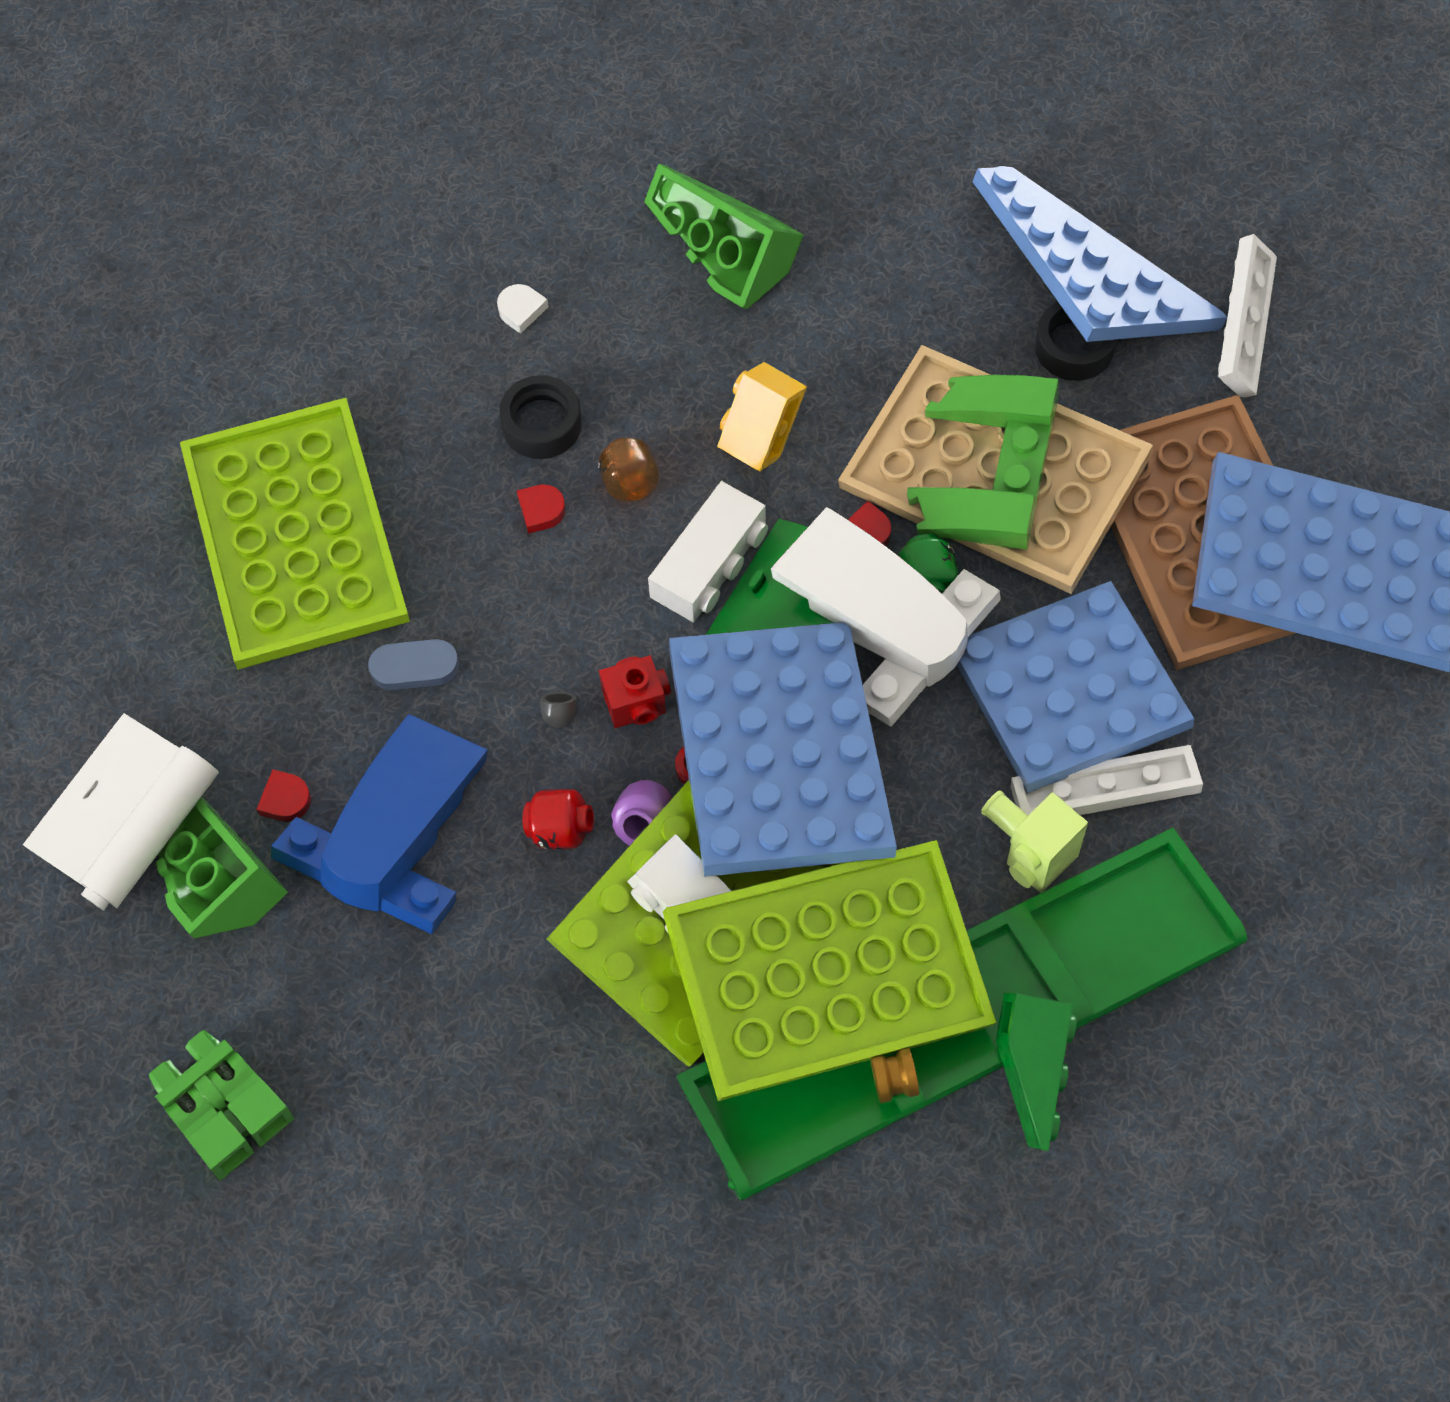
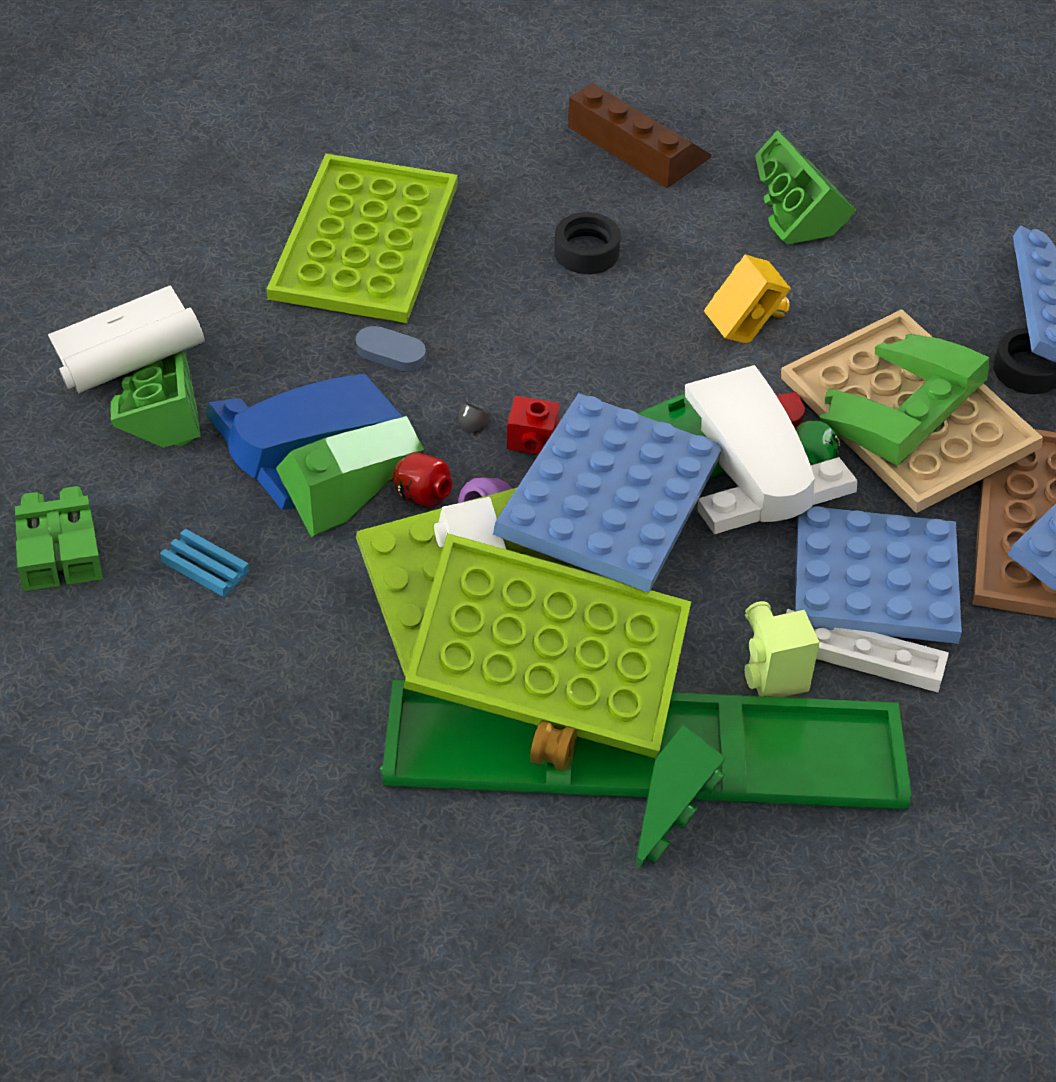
camera: 25 degrees right, 15 degrees down
red tile [256,769,311,822] -> none
white tile [497,284,548,334] -> none
red tile [517,485,565,534] -> none
clear orange head [598,437,660,502] -> none
white brick [648,481,768,623] -> none
none -> dark azure tile [160,528,249,597]
none -> bright green wedge [276,416,424,538]
none -> reddish brown slope [568,83,711,188]

